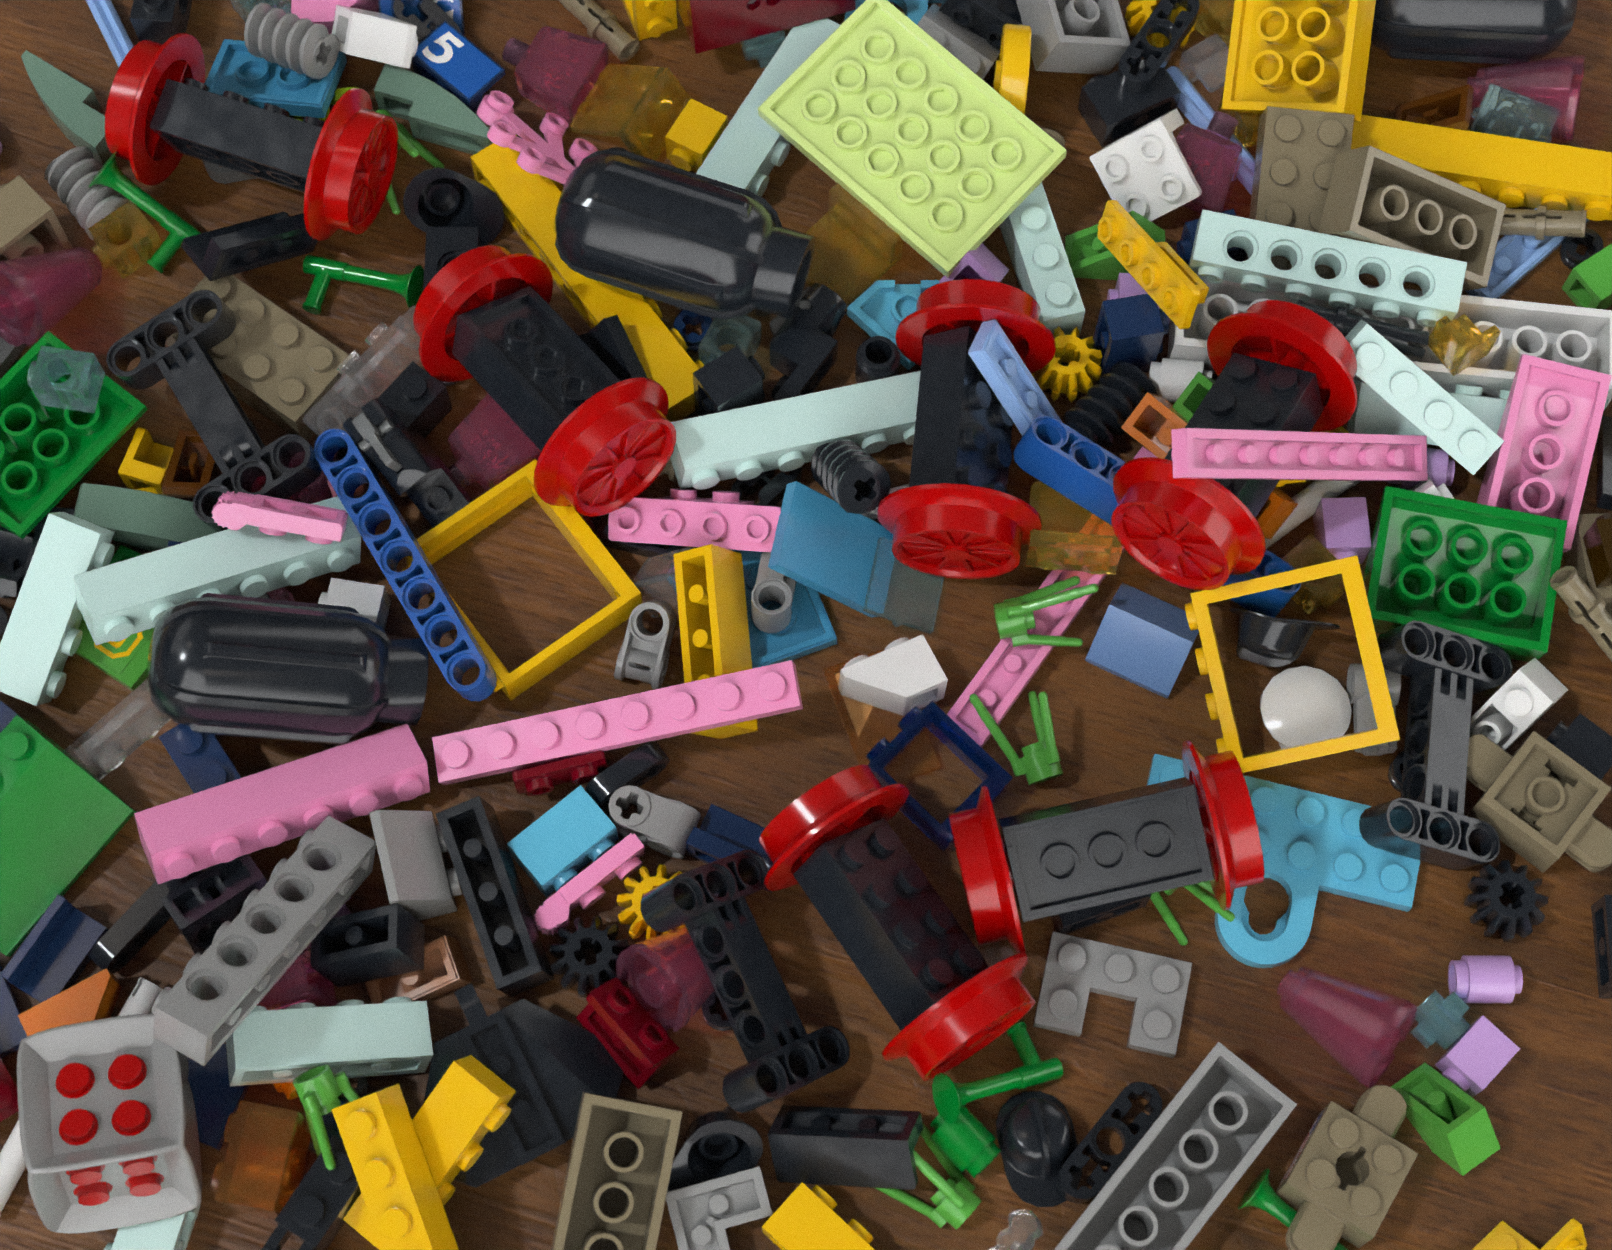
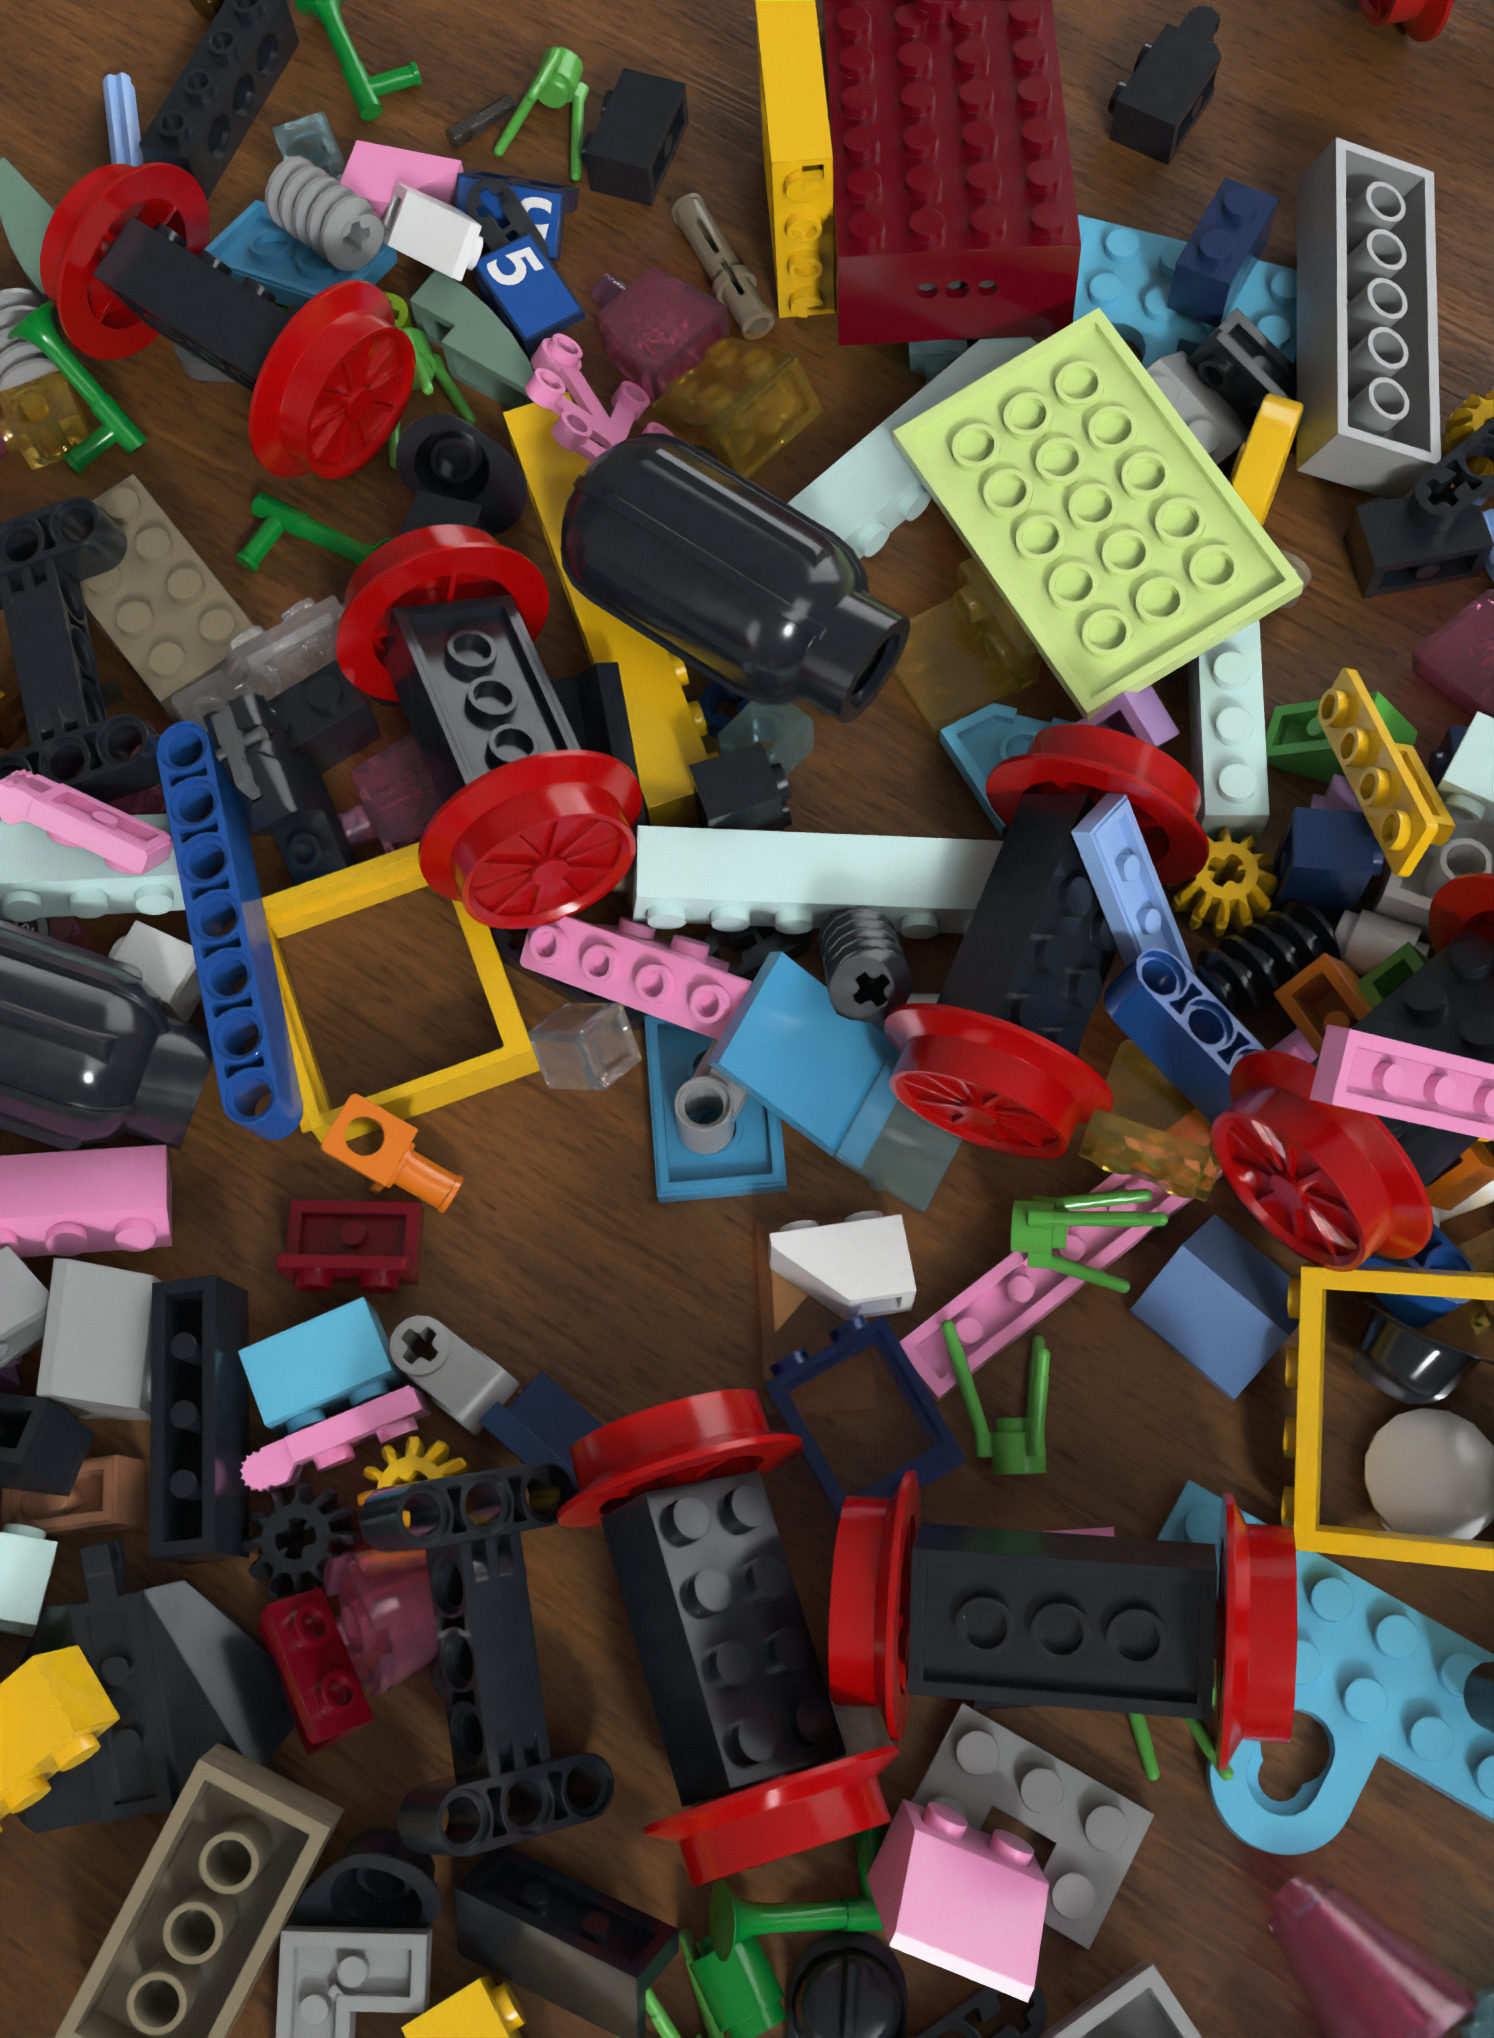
camera: 25 degrees right, 0 degrees up
black panel [181,212,318,281] -> none
bright pink plate [432,660,803,785] -> none
black beam [585,740,670,810] -> none
light grey piece [614,599,676,690] -> none
yellow brick [665,98,728,173] -> none
yellow brick [673,544,758,739] -> none
black plate [770,282,847,401] -> none
black brick [855,336,900,384] -> none
white bracket [1089,108,1202,221] -> none
none -> orange bracket [320,1094,464,1213]
none -> bright pink slope [867,1799,1049,2002]

